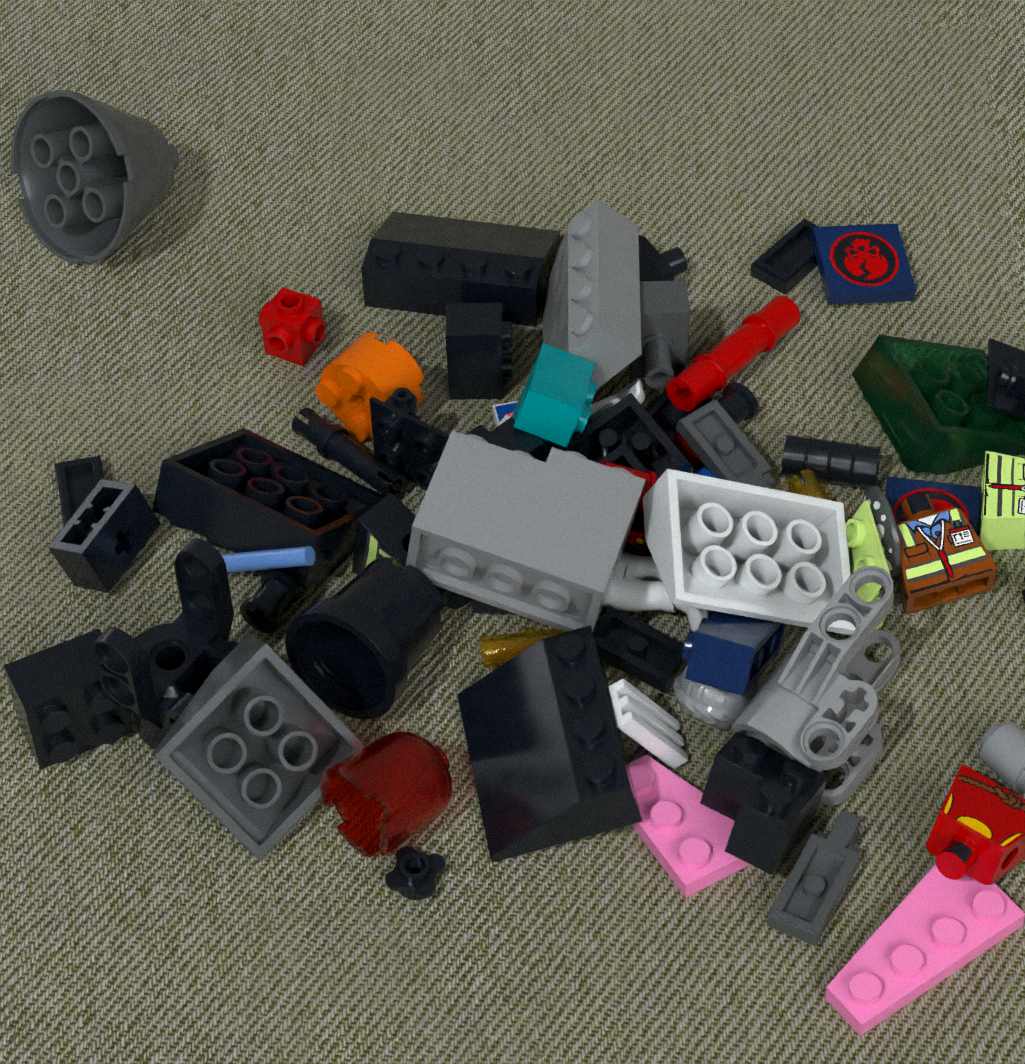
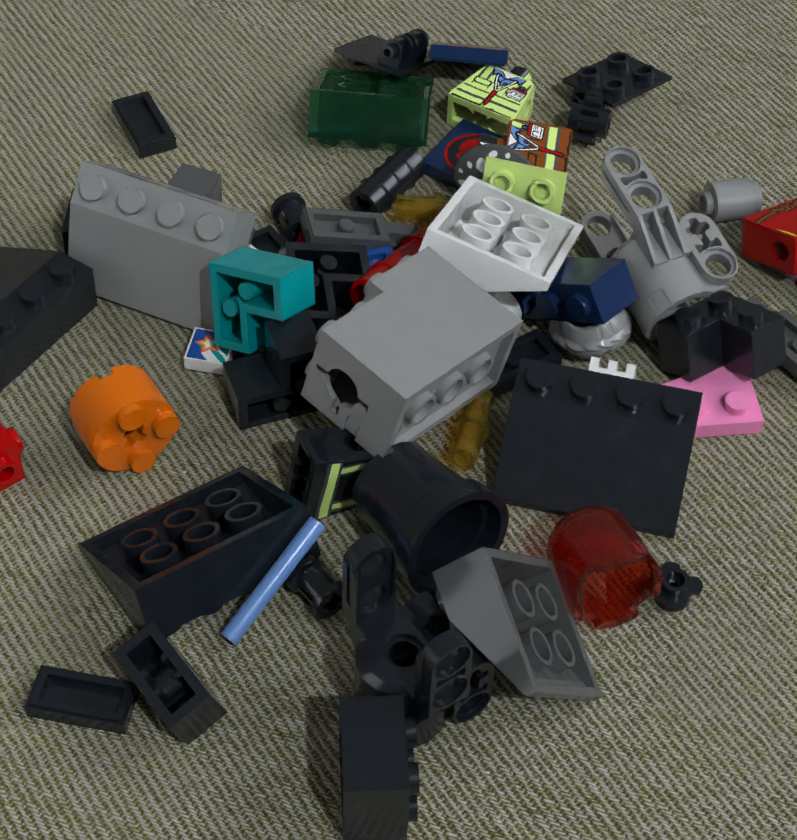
camera: 70 degrees left, 0 degrees up
black pin [292,408,407,498] -> none
black hinge [369,388,449,491] -> none
black brick [446,303,512,400] -> none
red piece [666,296,801,412] -> none
tile [810,224,916,305] -> none

